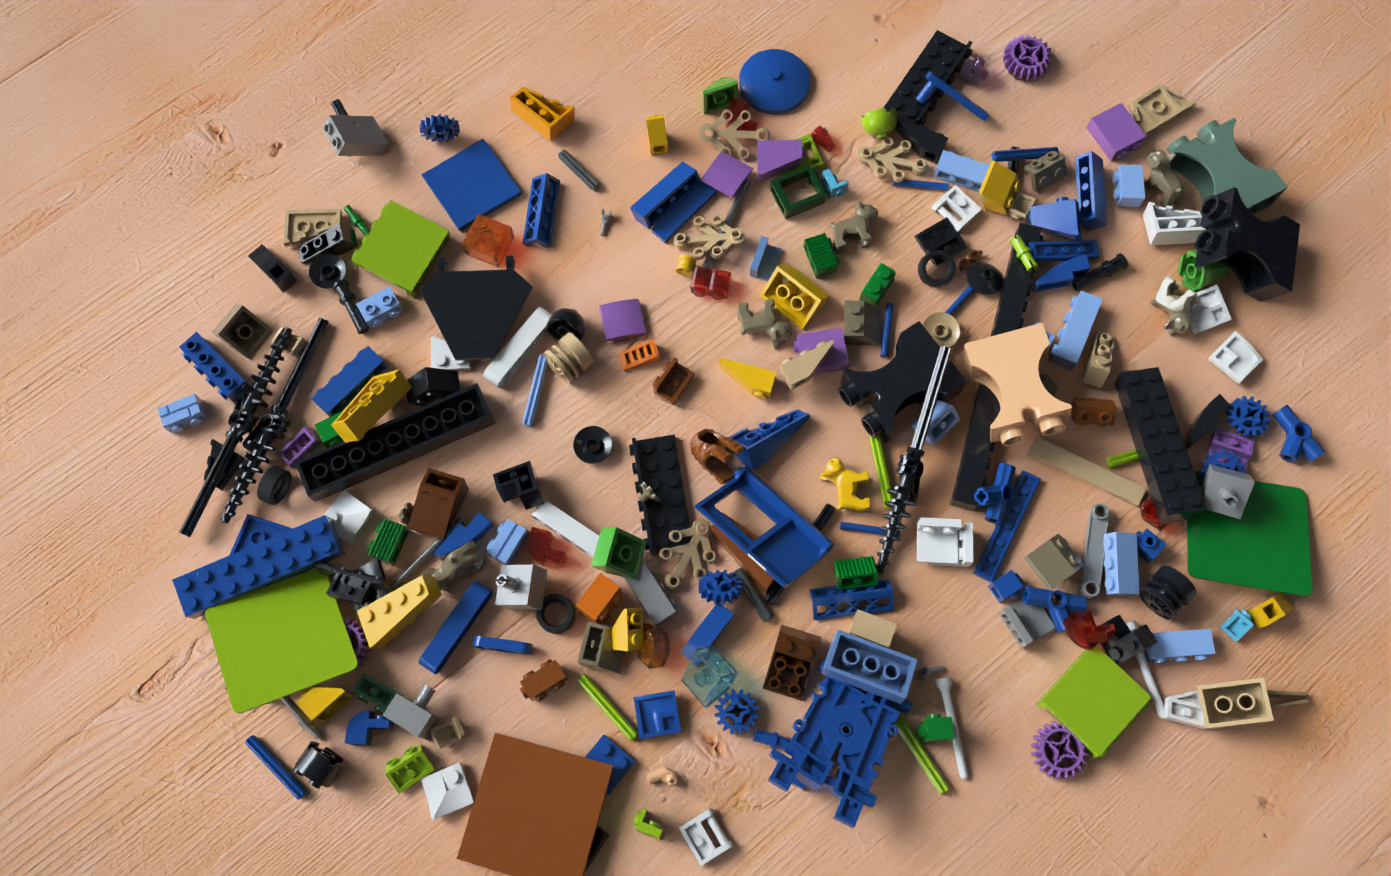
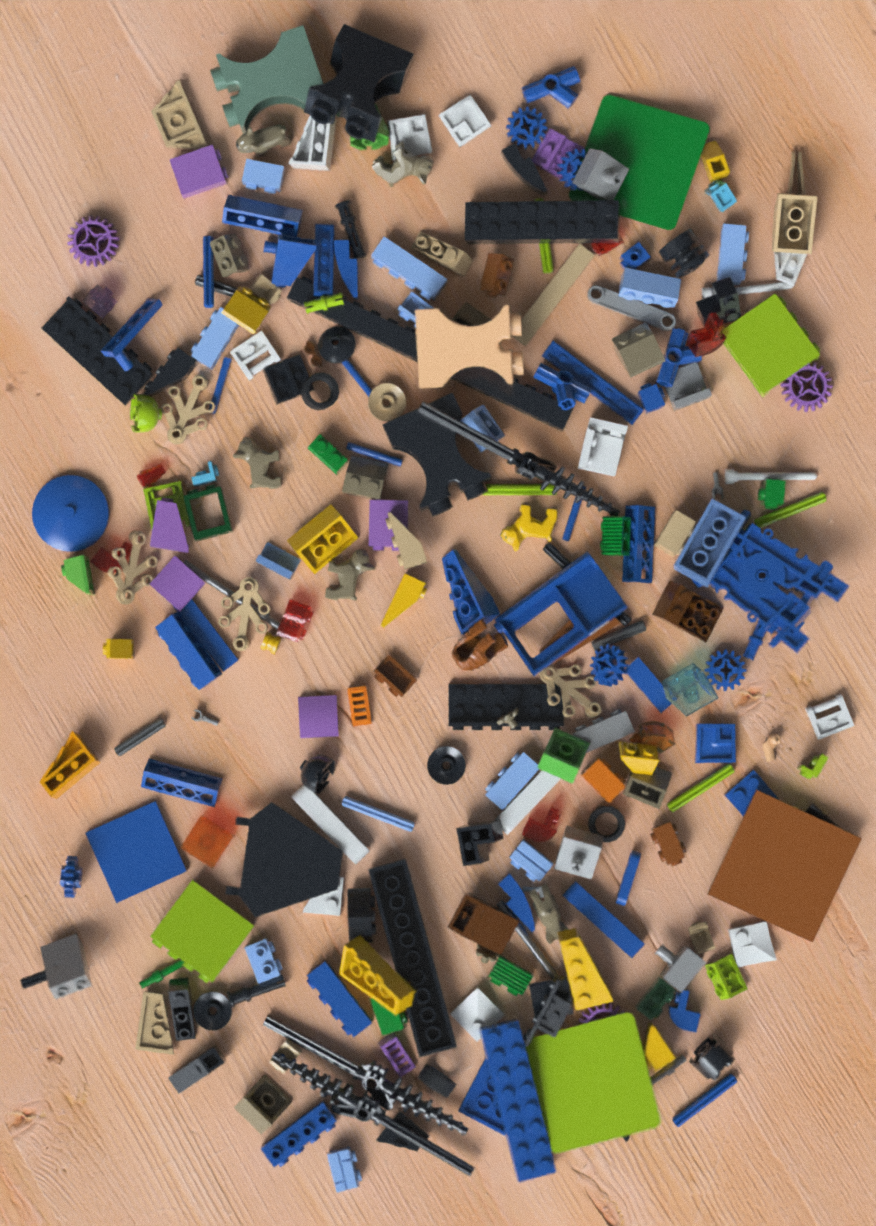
camera: 80 degrees left, 15 degrees up
tan wheel [543,332,594,384] -> none
green brick [803,233,840,278] -> none
none -> light blue brick [485,752,539,810]

